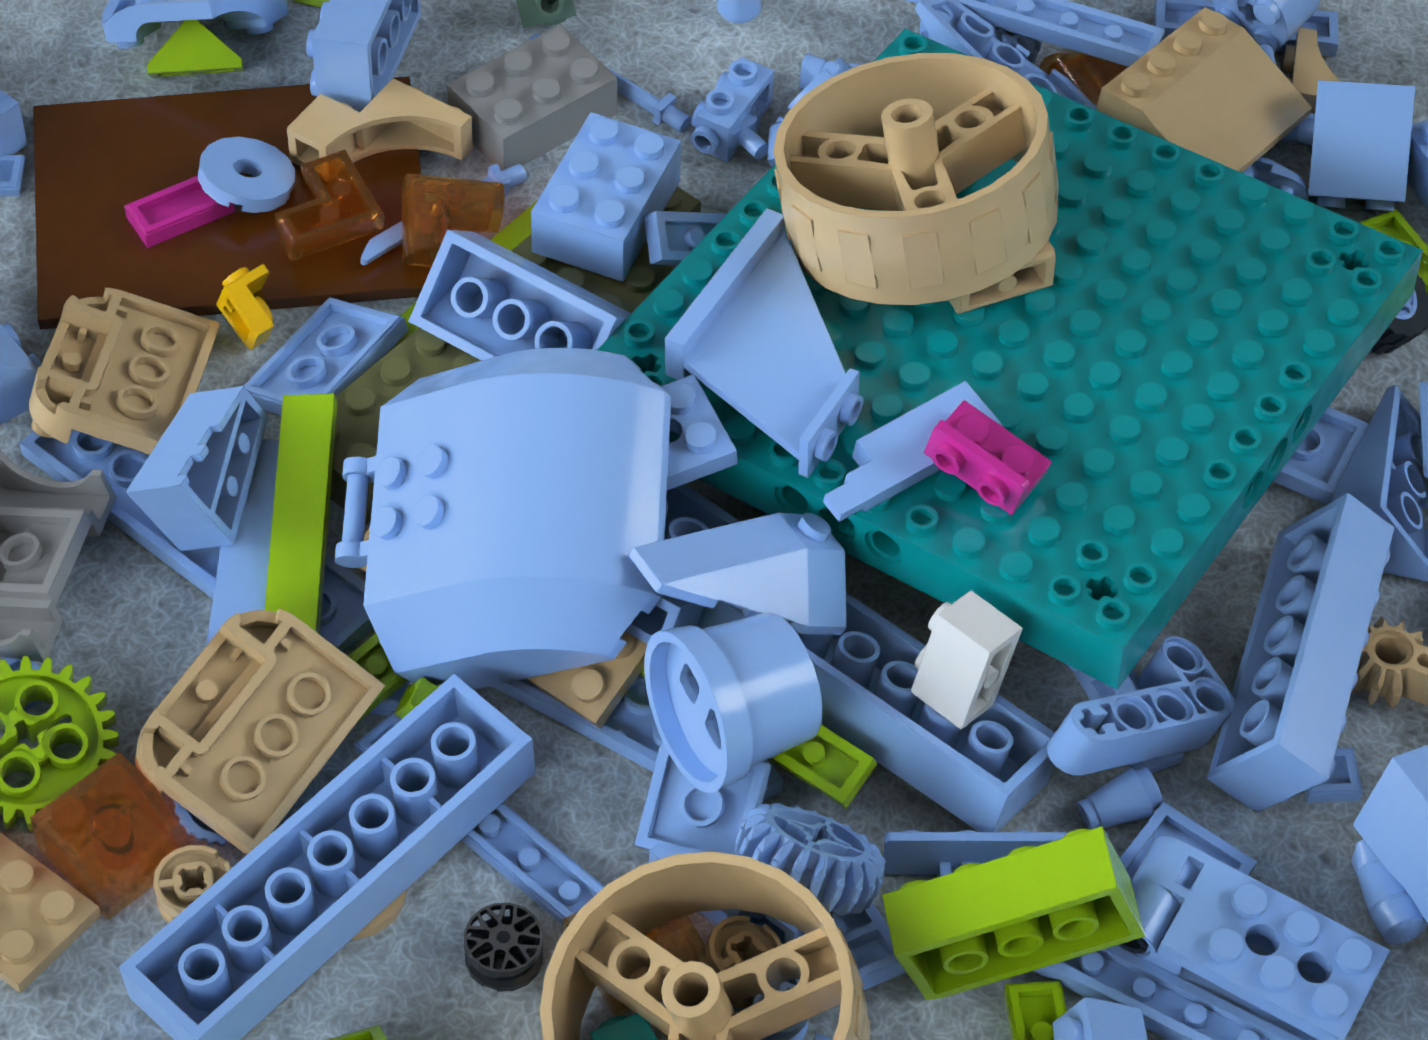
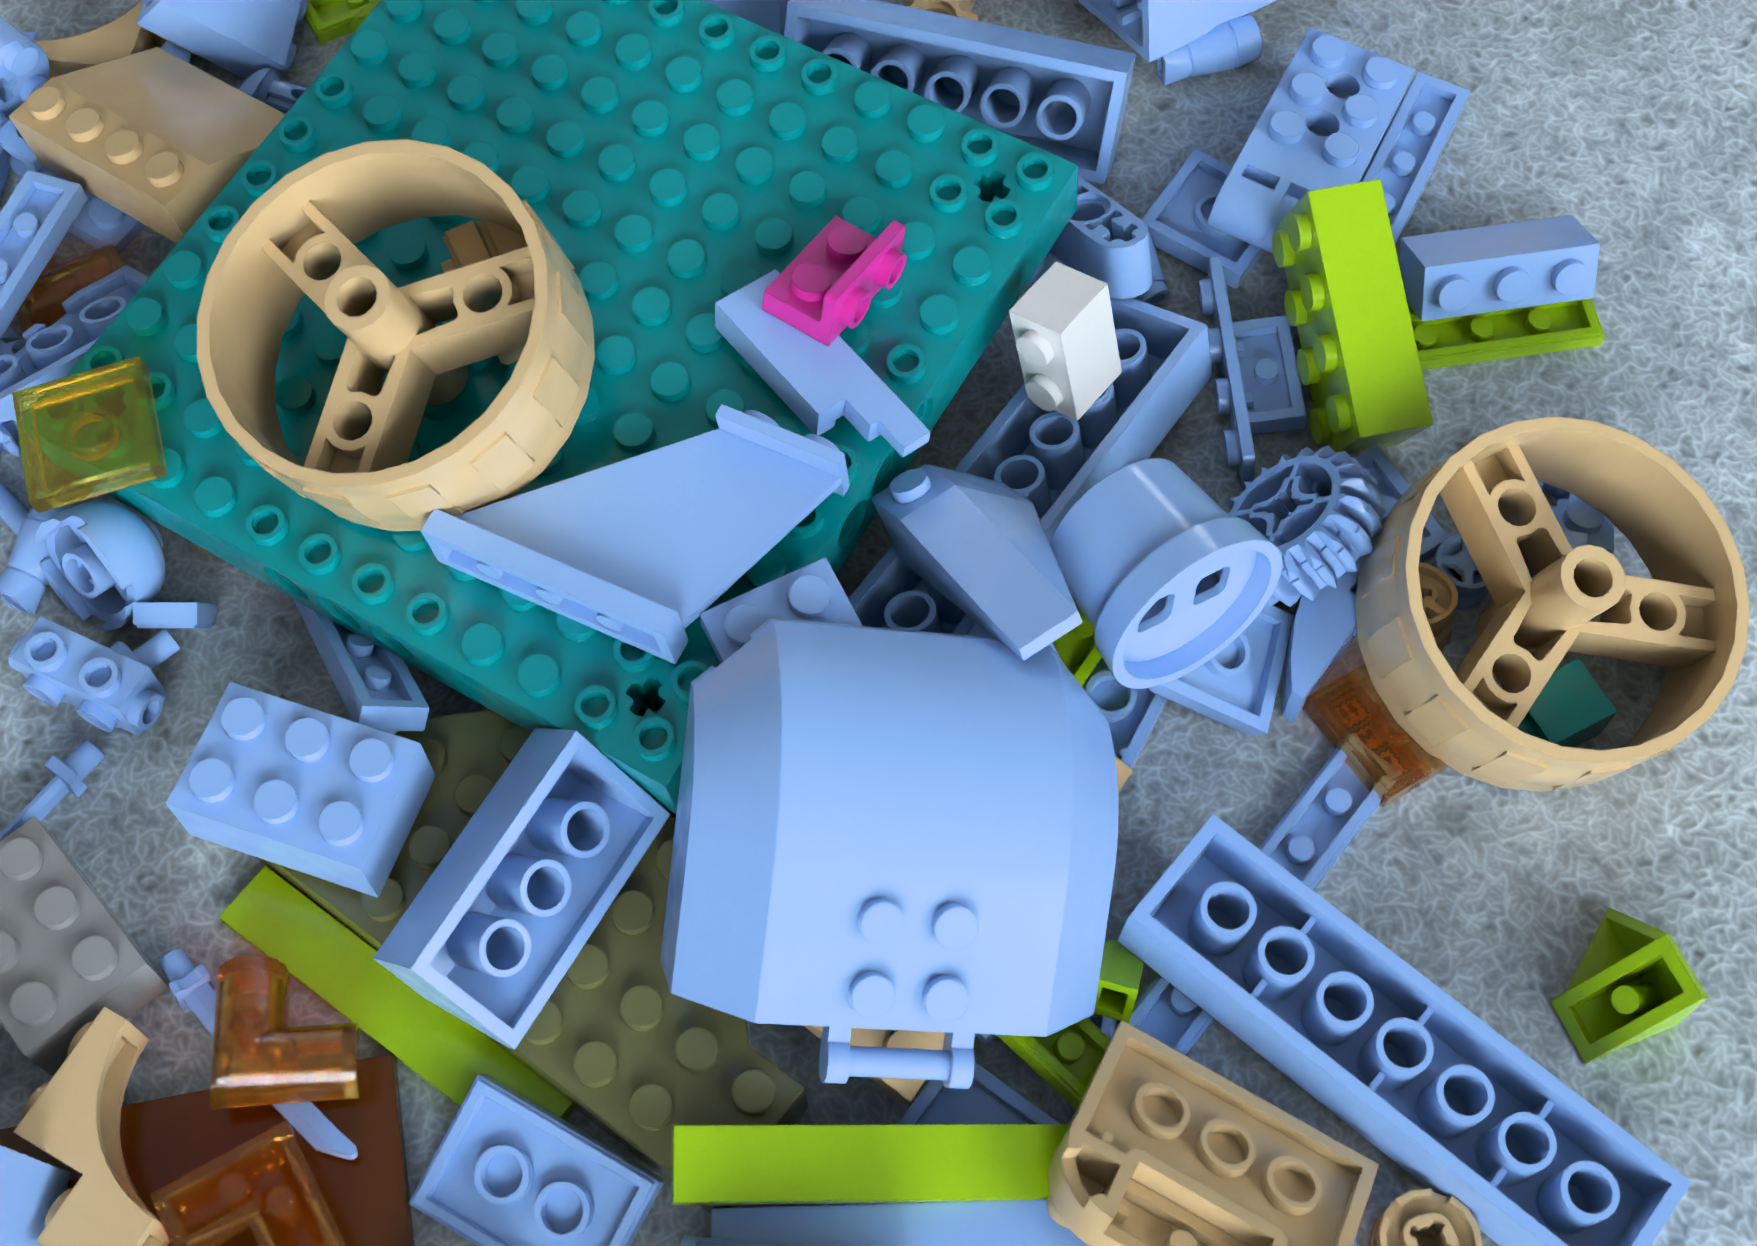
camera: 90 degrees left, 10 degrees up
black wheel [464,903,543,992] -> none
none -> clear yellow tile [12,356,168,513]

